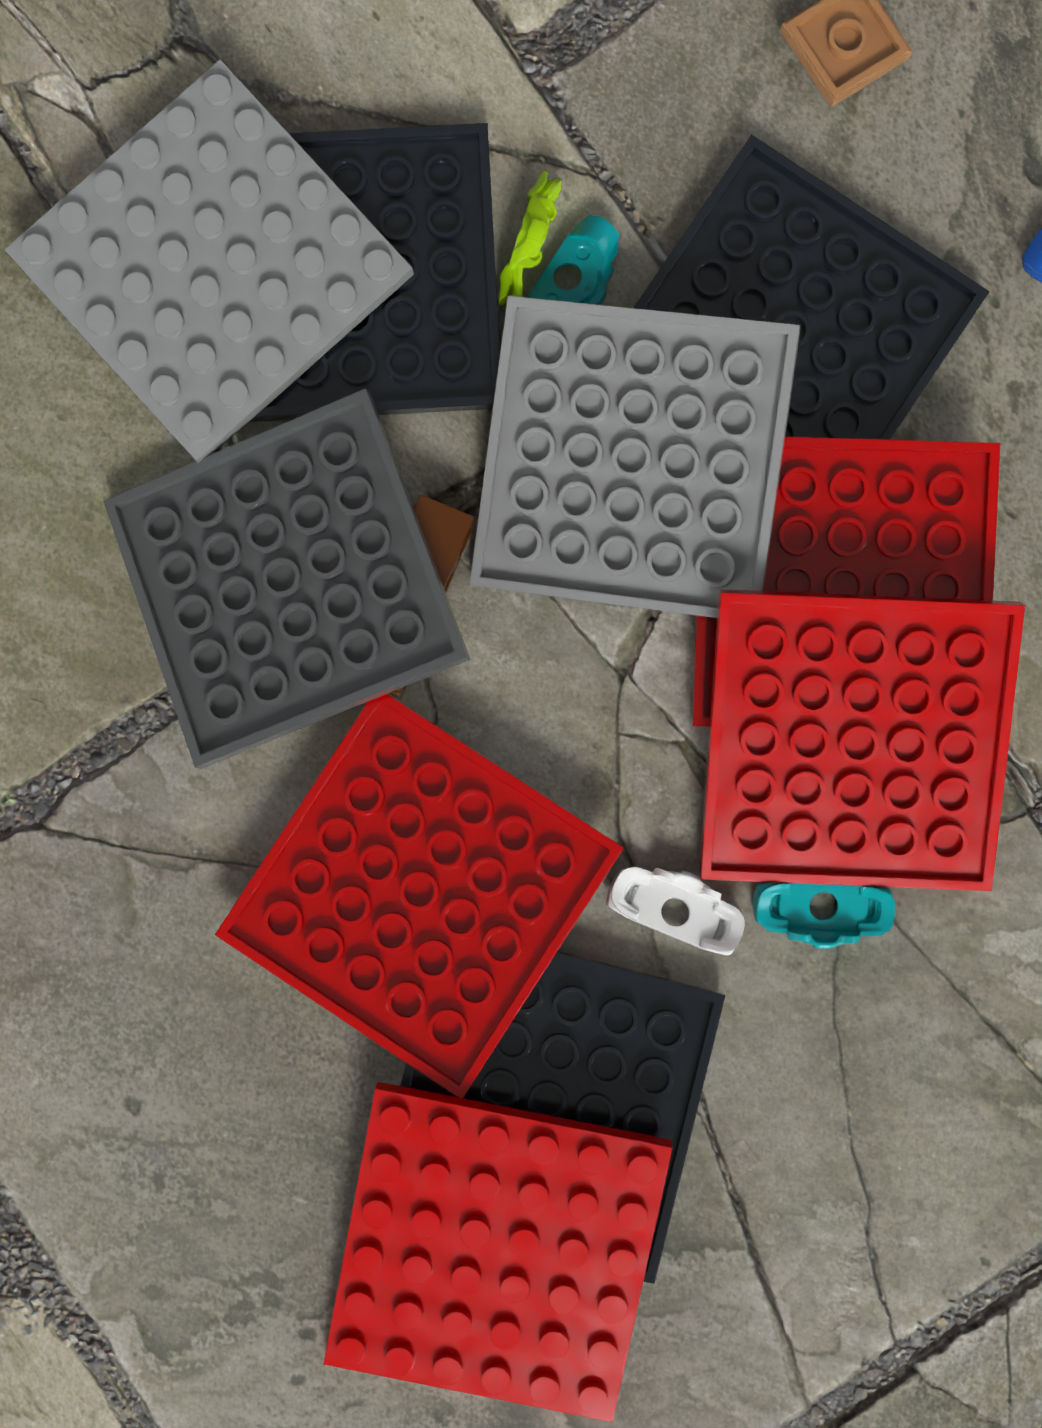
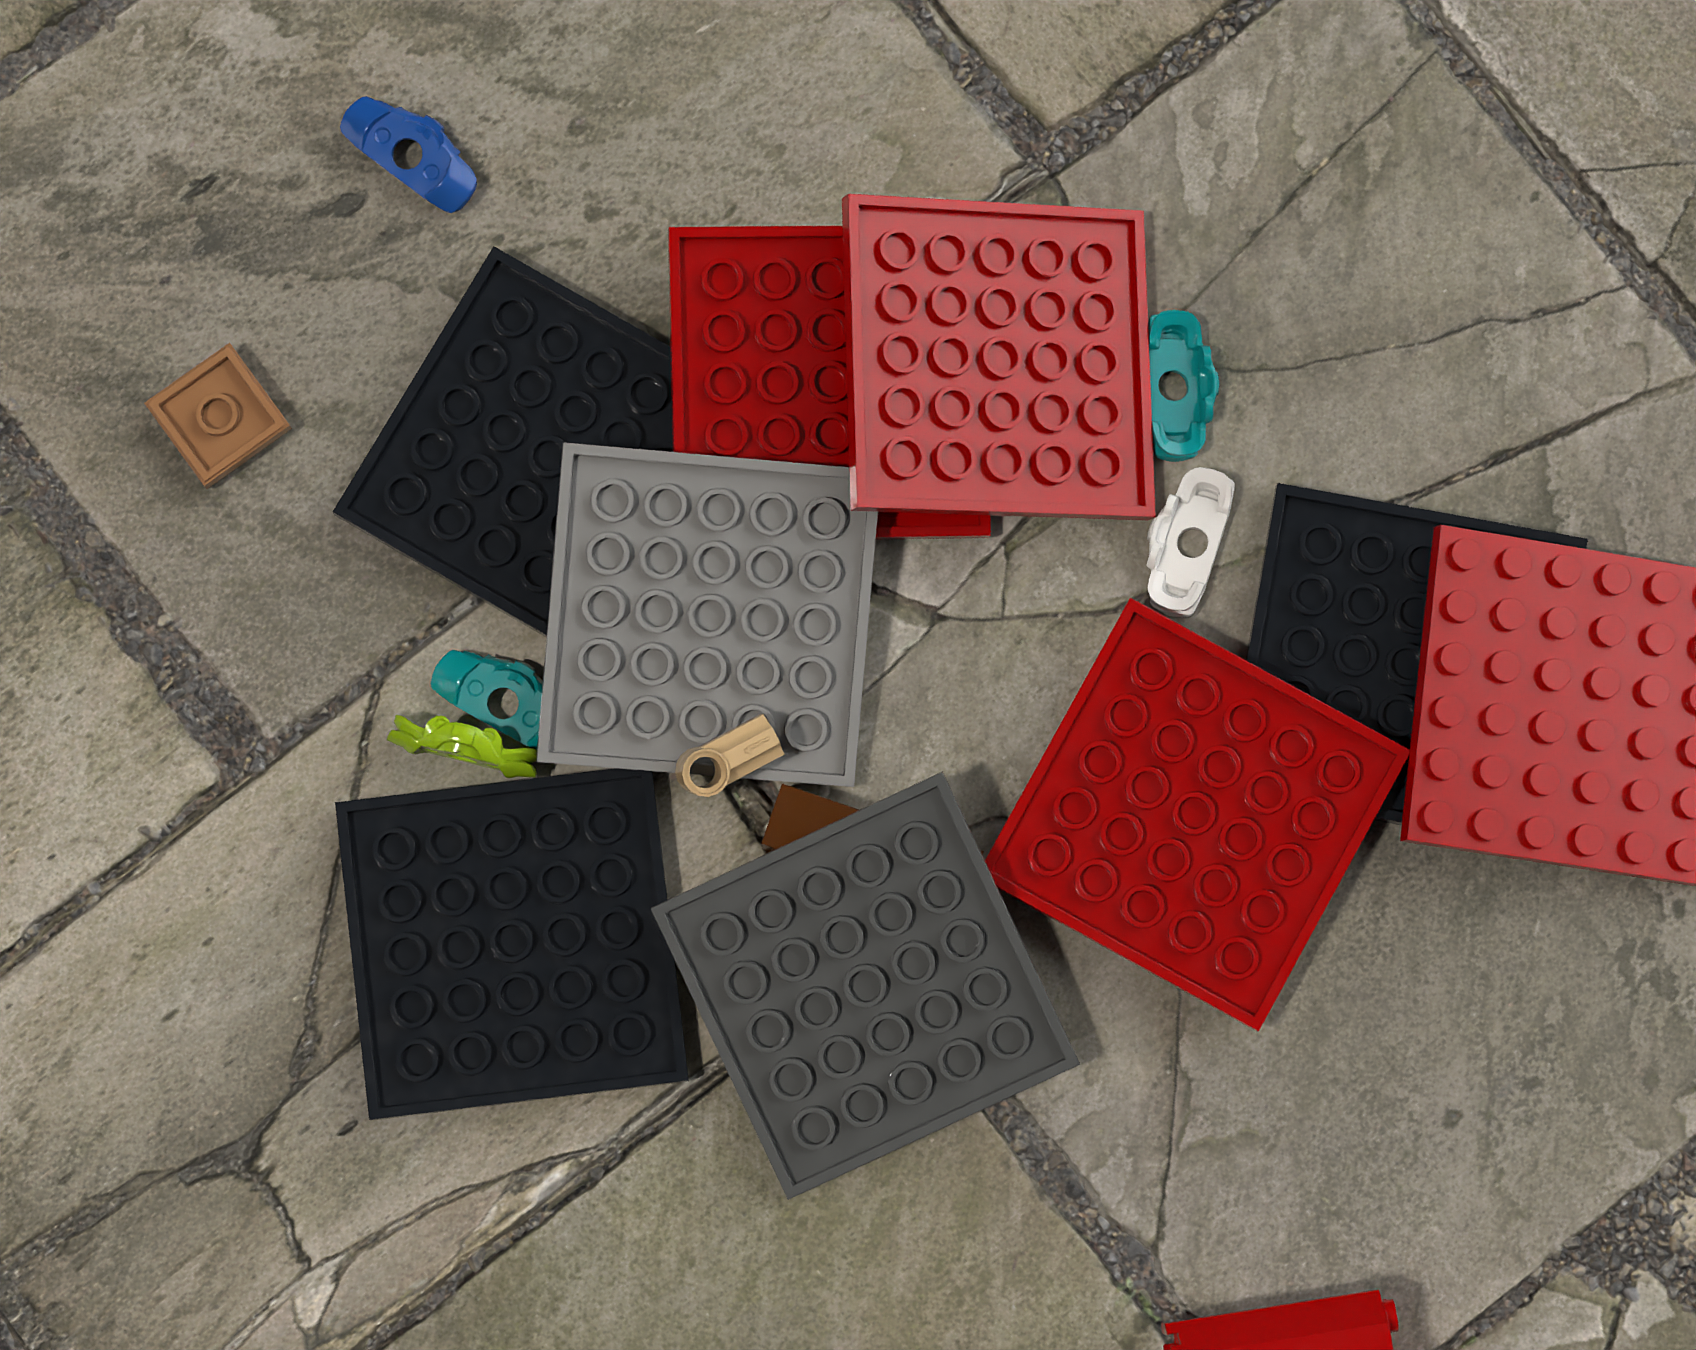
camera: 95 degrees left, 5 degrees down
light grey plate [4,60,414,463] -> none
none -> tan piece [675,713,785,797]

